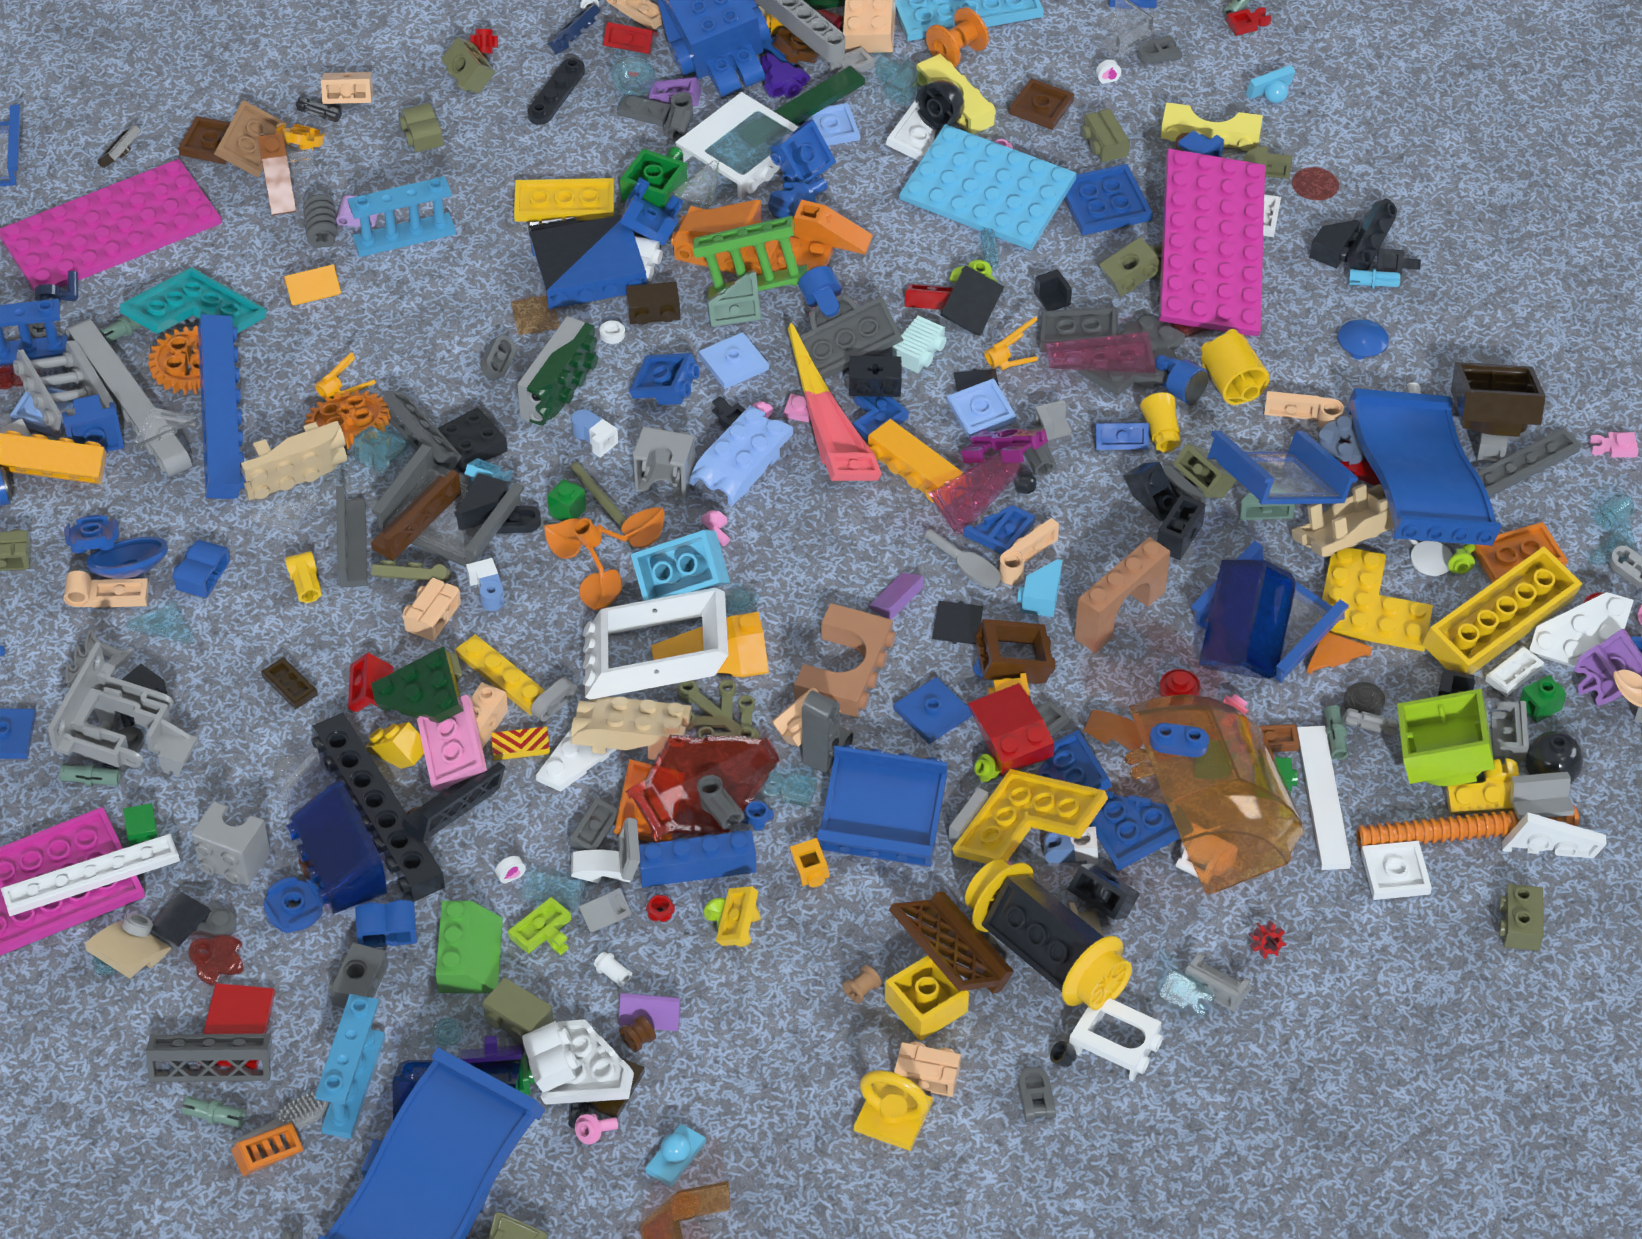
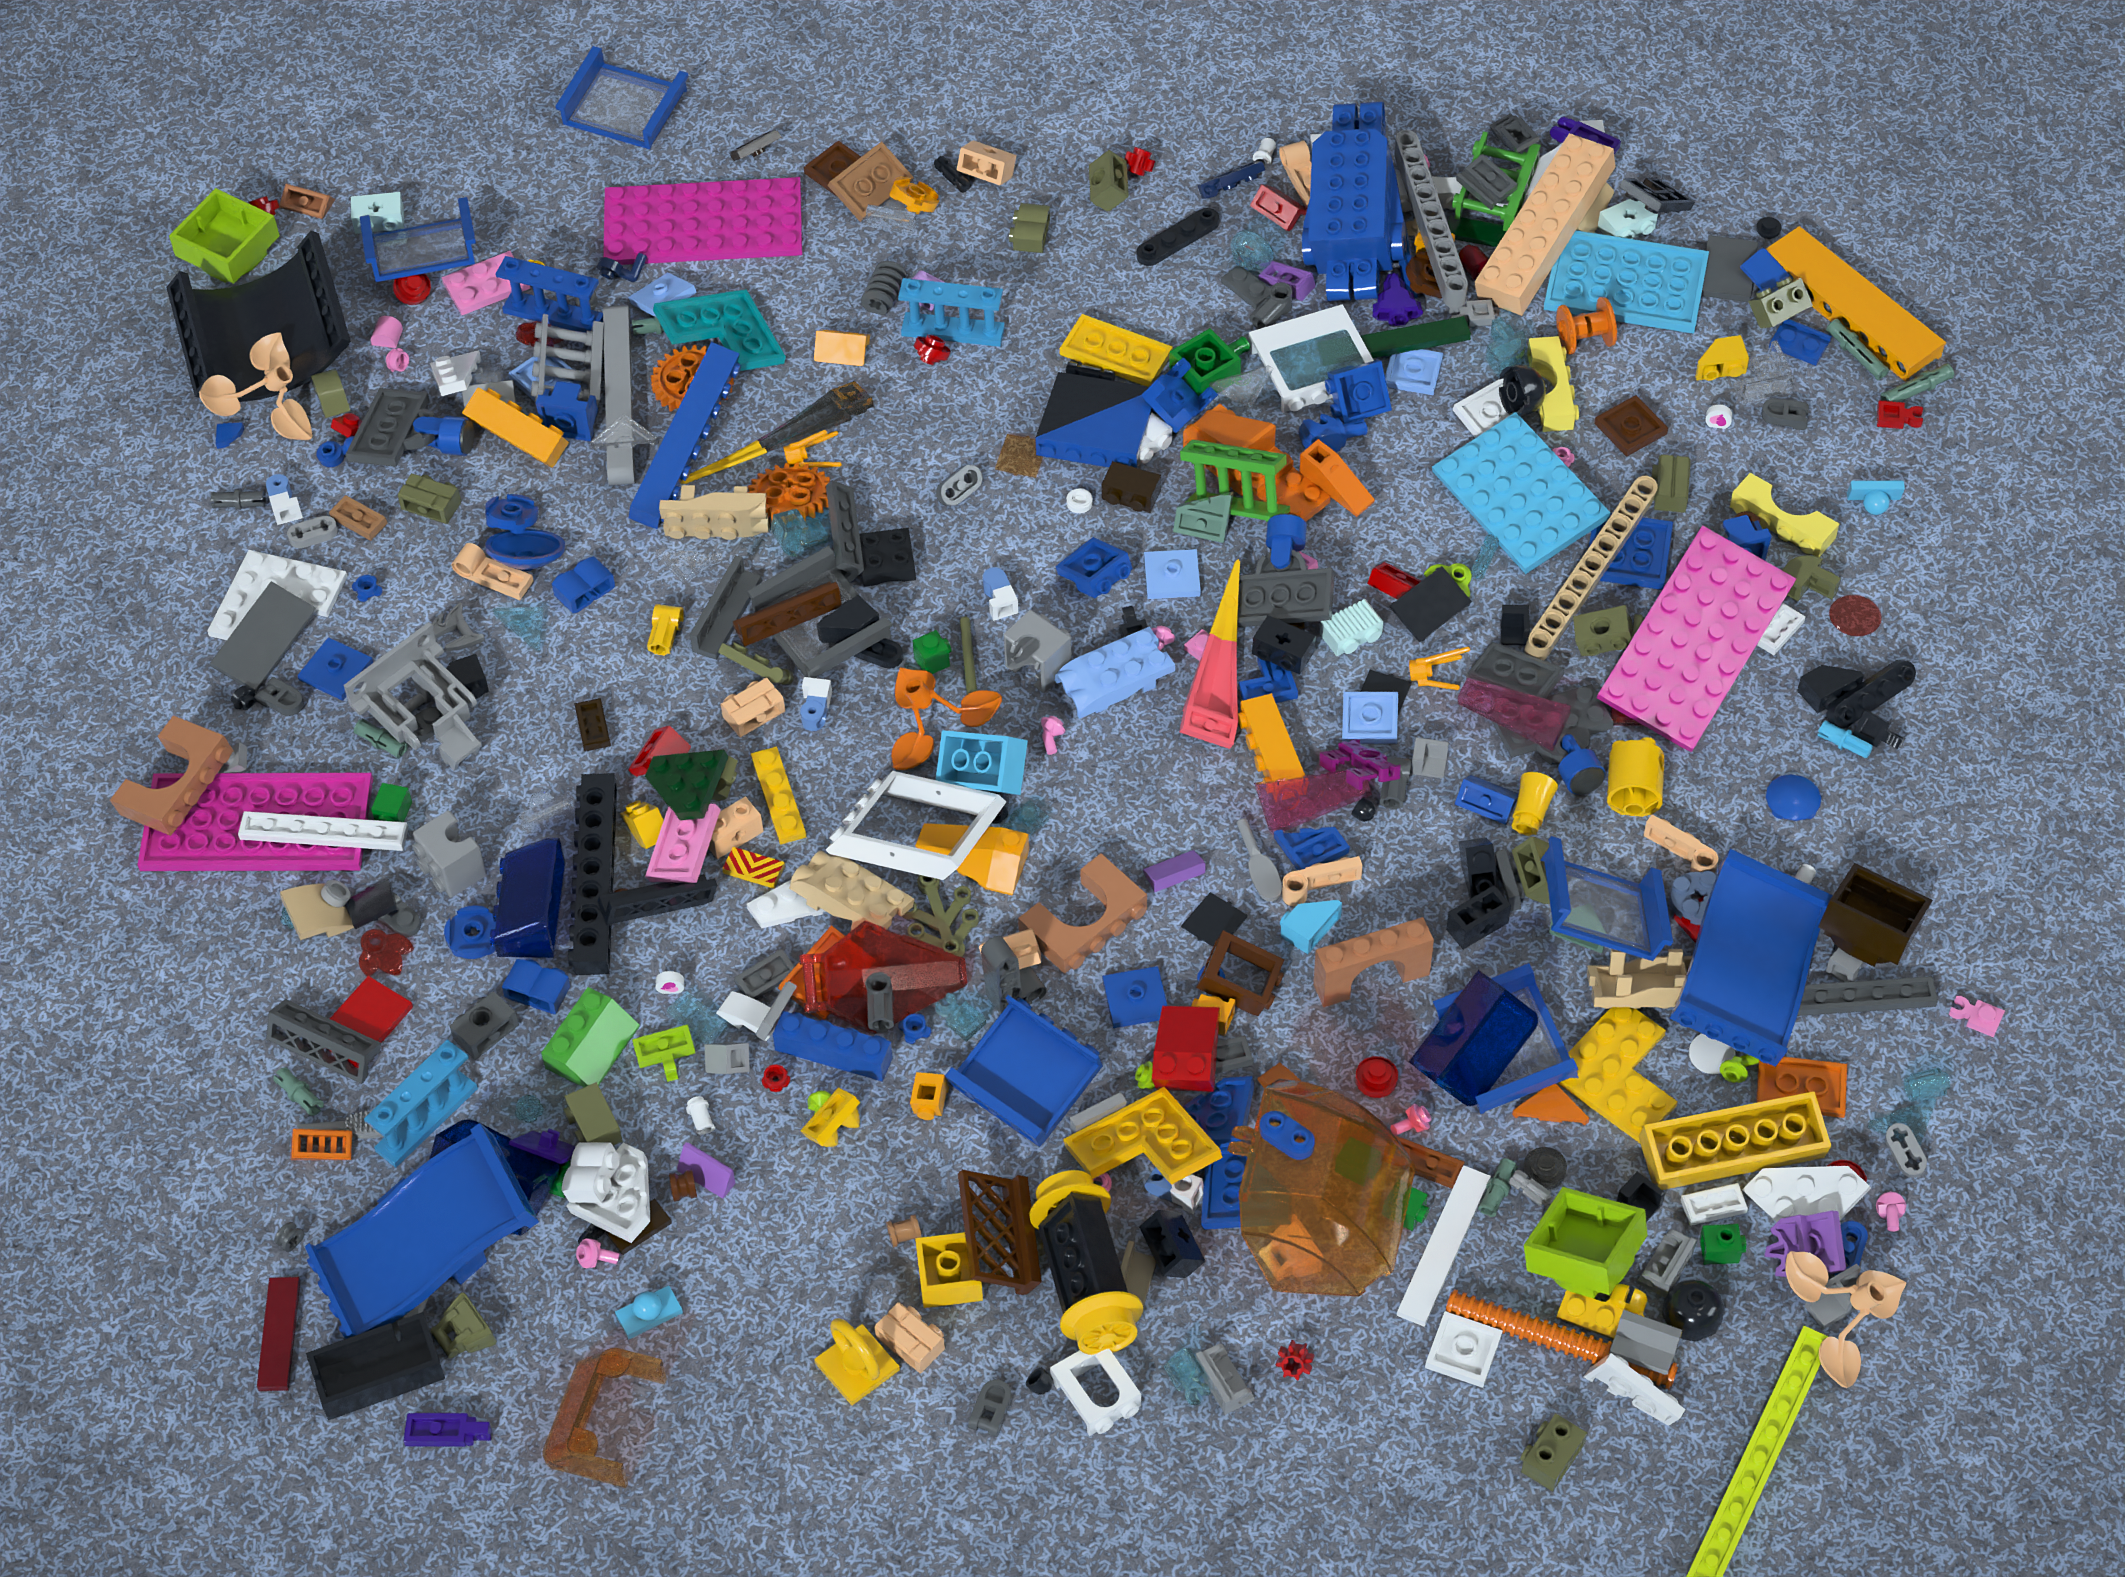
camera: 30 degrees right, 5 degrees up
slope [258,133,296,216] -> none
medium azure plate [465,458,513,482] -> none
dark green piece [517,316,598,426] -> none
light grey beam [531,677,578,722] -> none
none -> light blue plate [628,272,697,317]
none -> clear smoke plate [681,381,874,484]
none -> red plate [913,334,951,365]
none -> tan beam [1524,476,1658,660]
none -> yellow slope [1695,335,1749,381]

